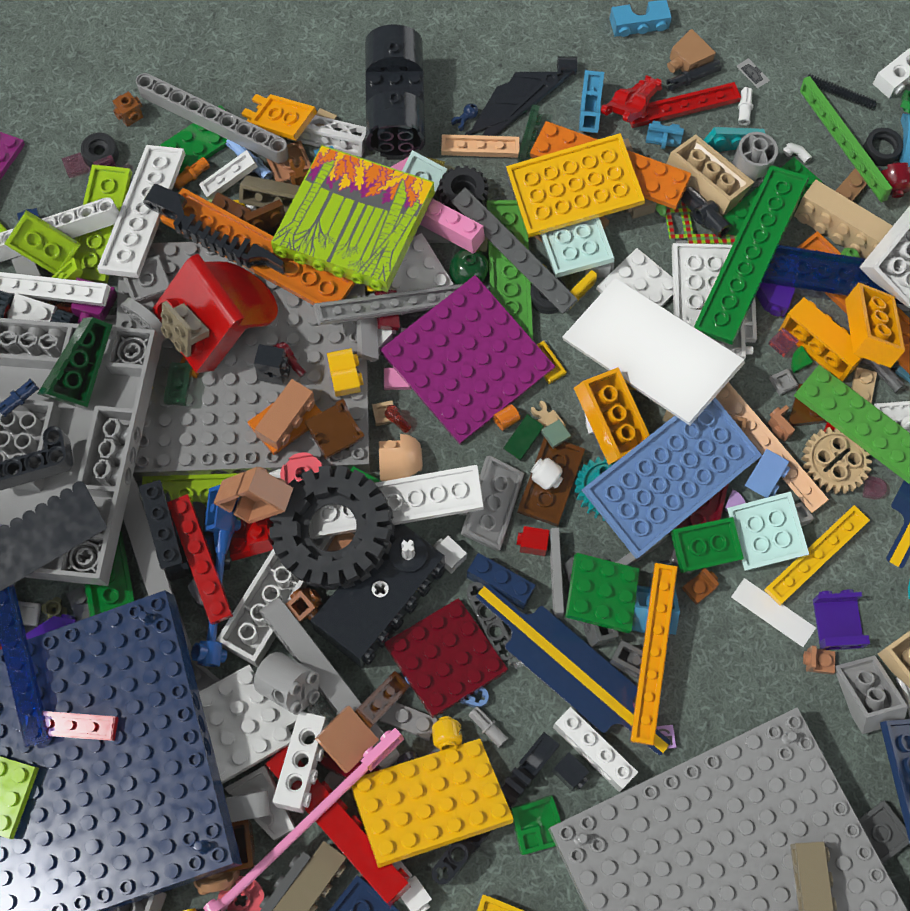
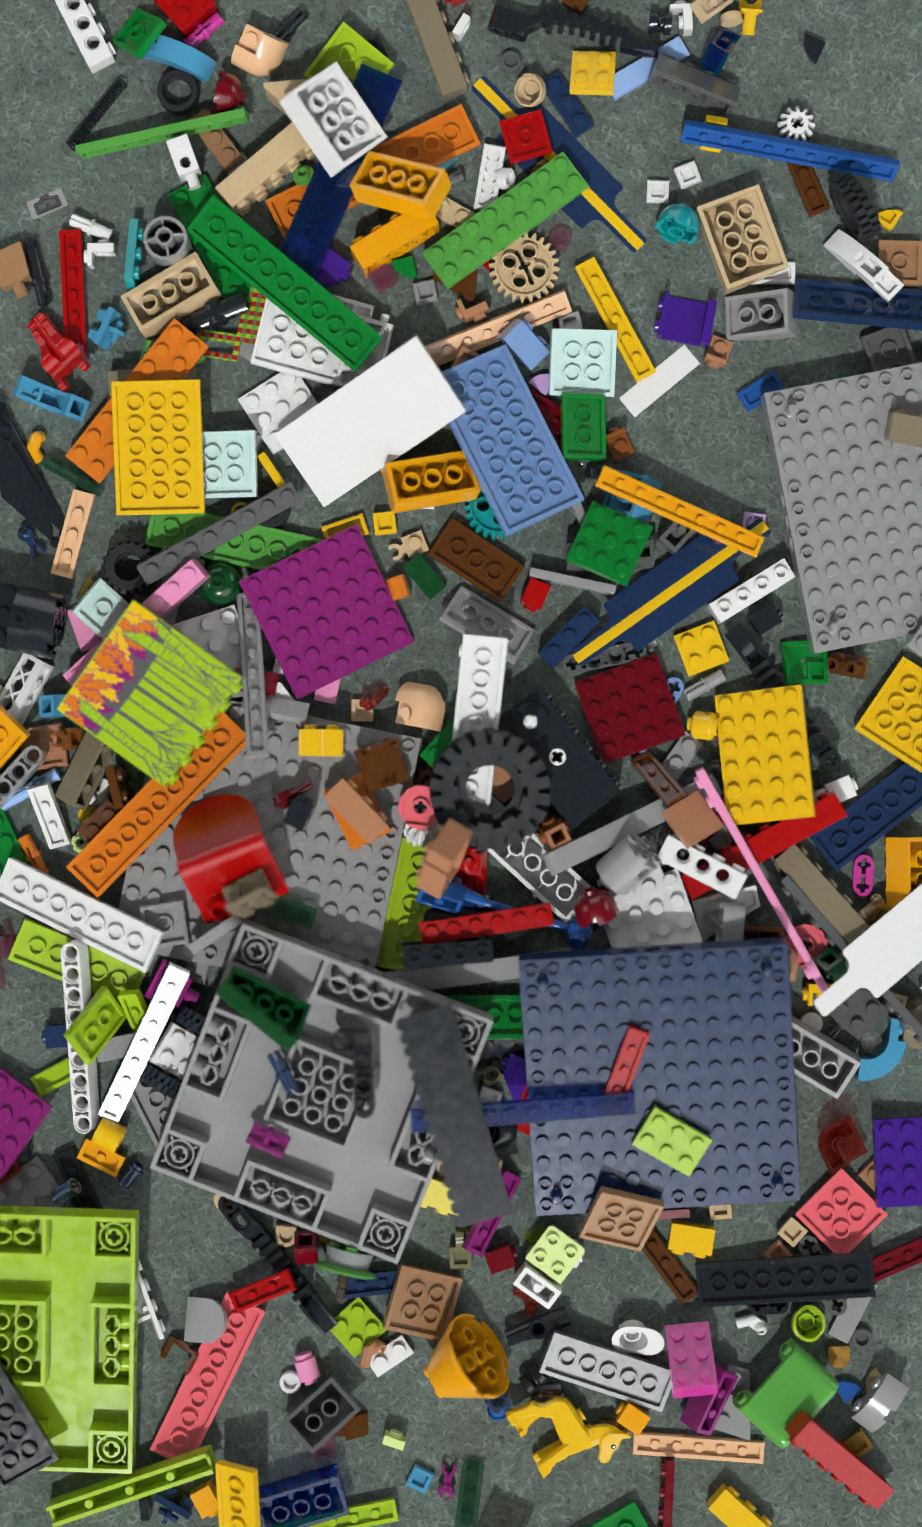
camera: 75 degrees left, 20 degrees up
black piece [143,184,285,275] -> none
white brick [433,536,467,574] -> none
white head [530,458,563,490] -> none
sand green tile [541,419,571,449] -> none
white arm [783,143,812,164] -> none
none -> light orange arm [27,431,46,464]
none -> white bracket [84,240,117,269]
none -> white torso [166,134,202,191]
none -> yellow plate [373,511,397,536]
none -> dark red cylinder [574,887,619,928]
none -> yellow plate [673,621,730,677]
none -> blue tile [736,370,786,412]
none -> reddish brown hips [827,651,869,680]

